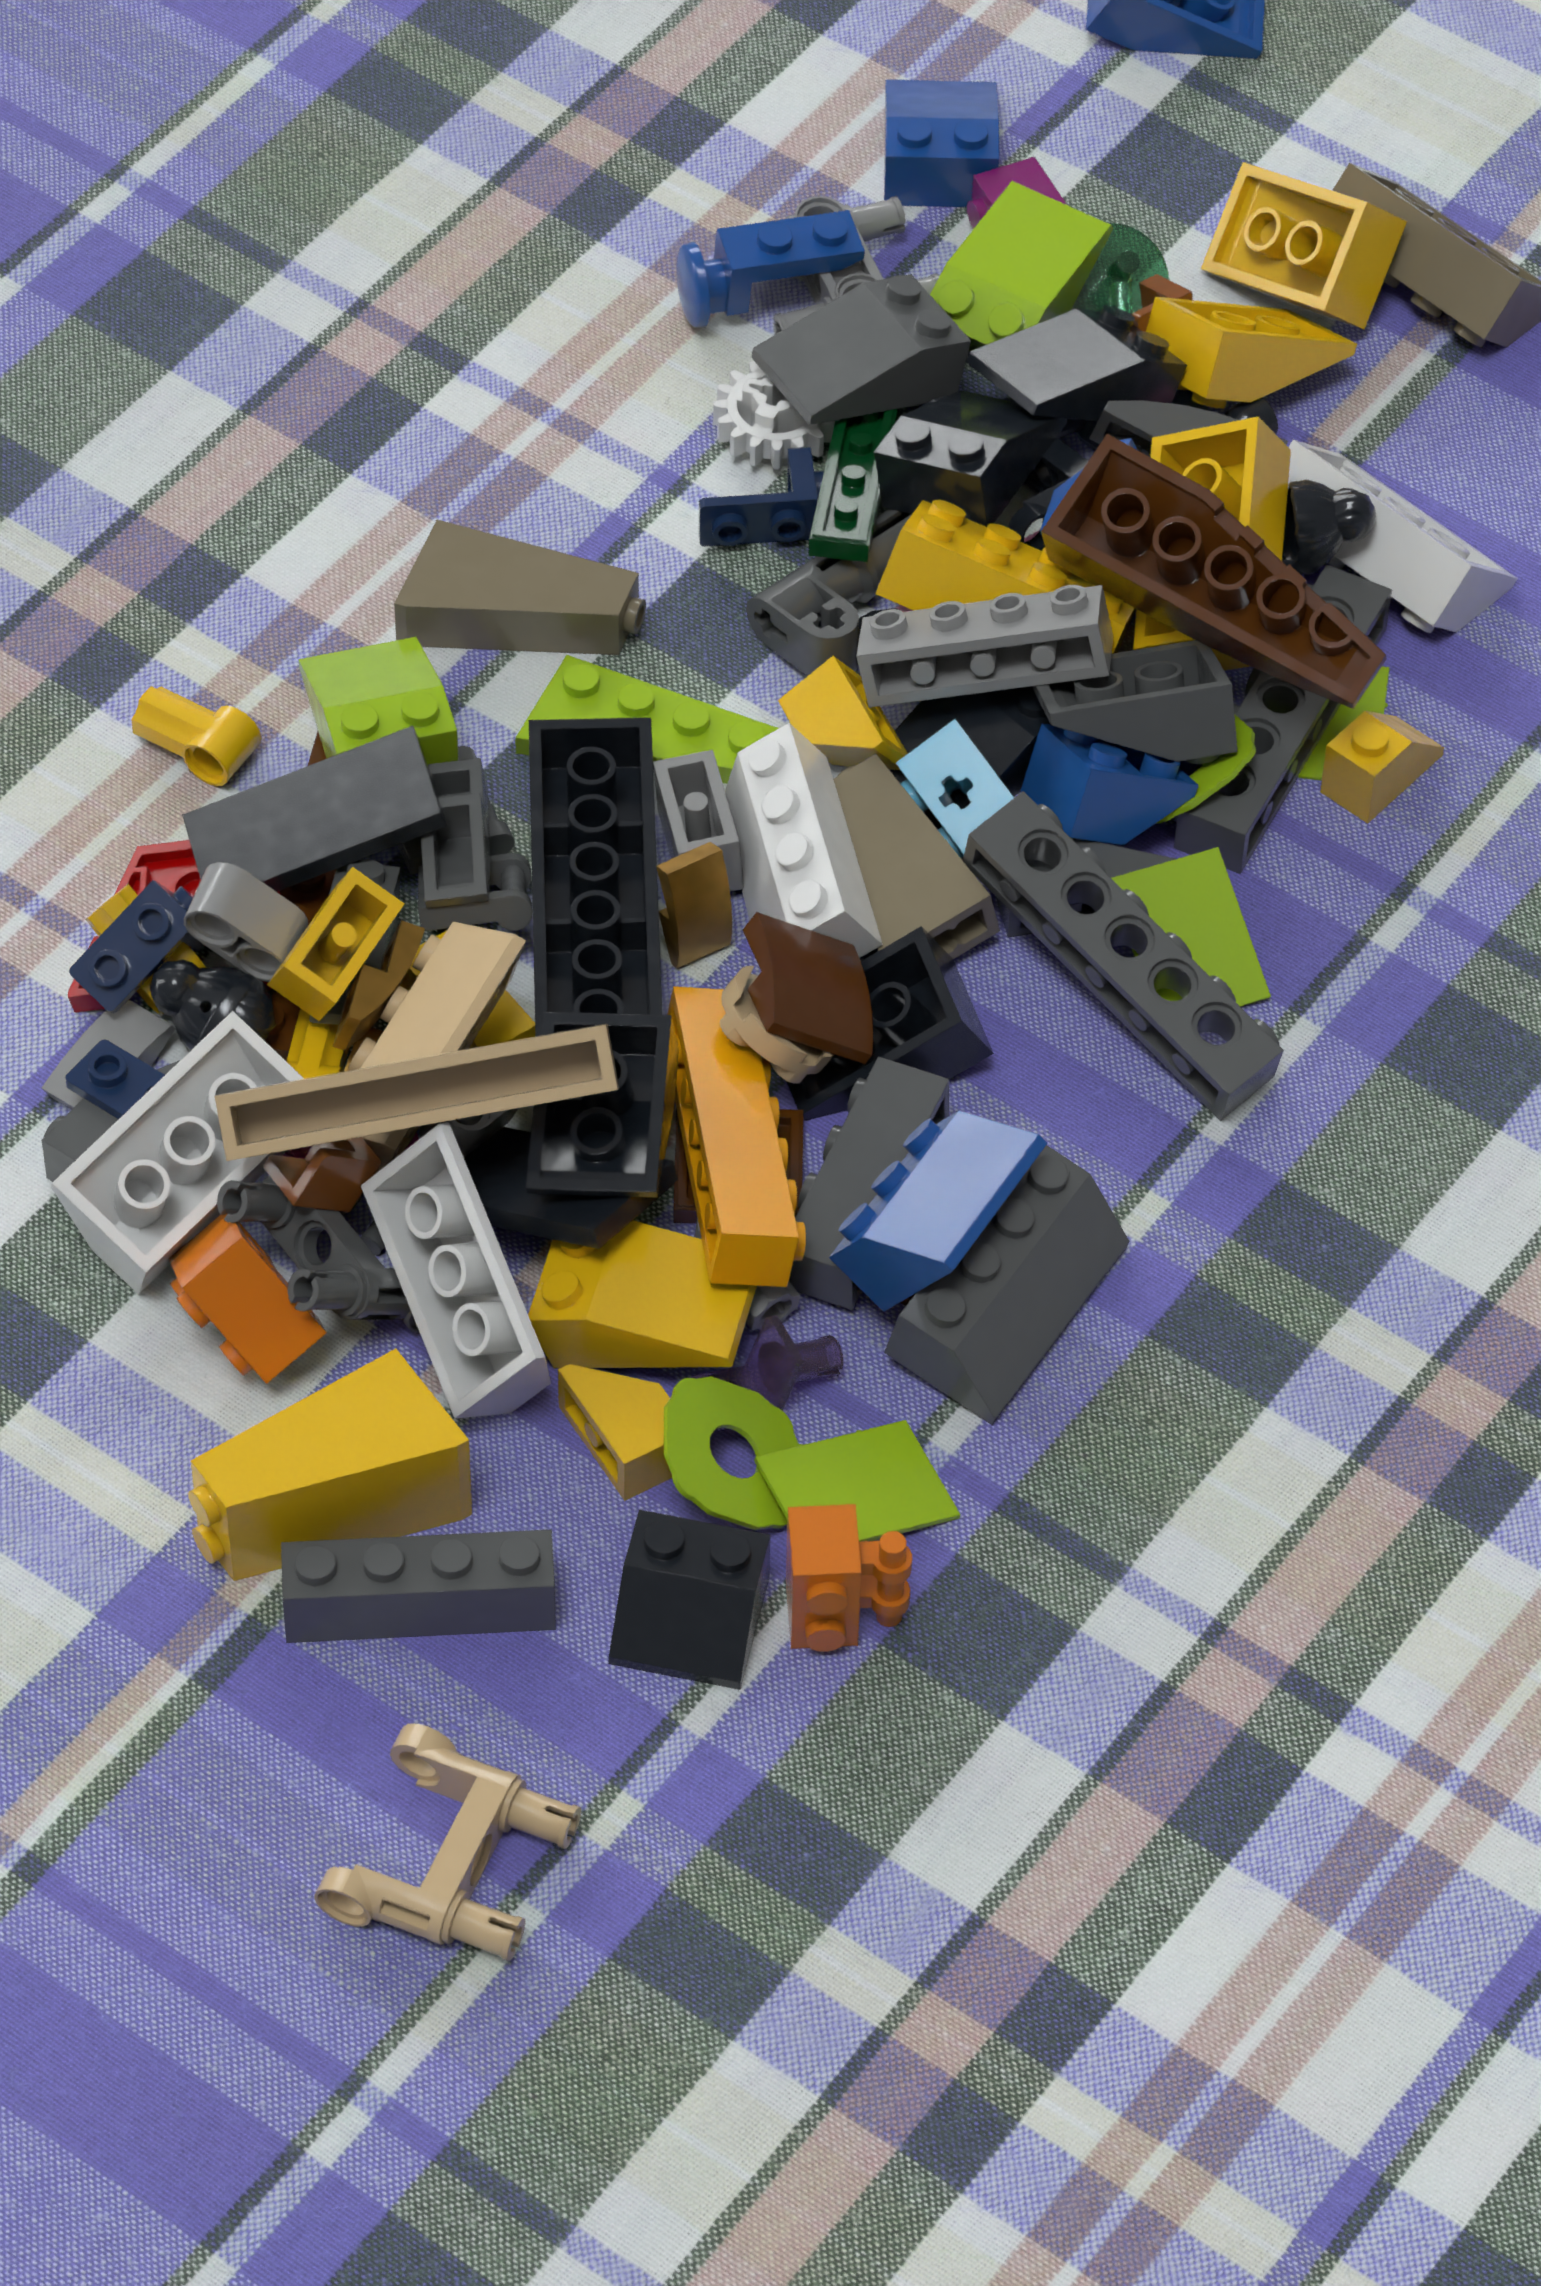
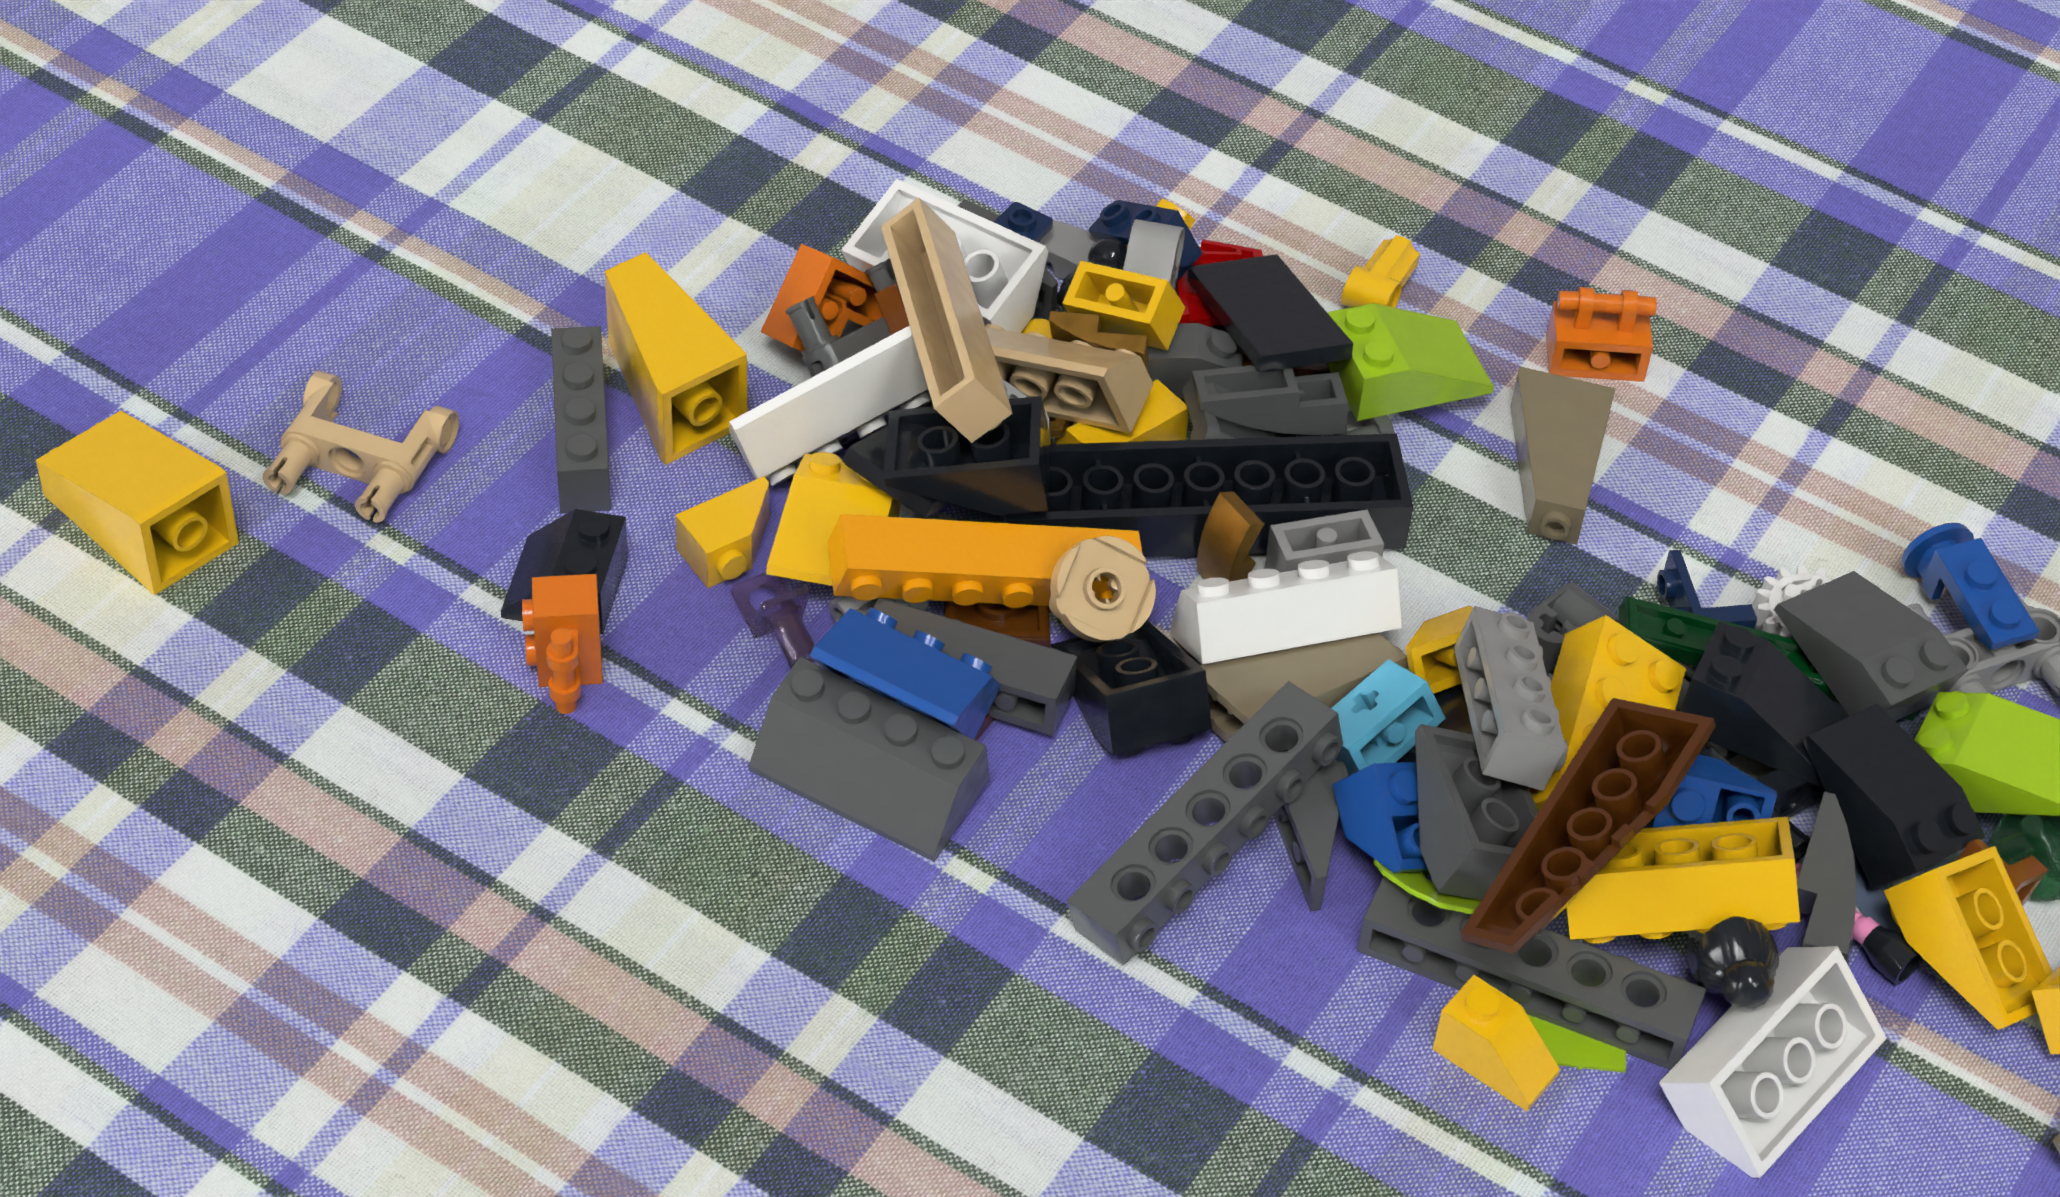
camera: 85 degrees right, 5 degrees down
lime wing [515,655,779,784] -> none
lime piece [664,1376,799,1530] -> none
reddish brown slope [743,912,873,1064] -> none
lime window [754,1420,961,1542] -> none
lime window [1111,847,1271,1007] -> none
none -> yellow slope [36,411,239,595]
none -> orange brick [1546,287,1657,382]

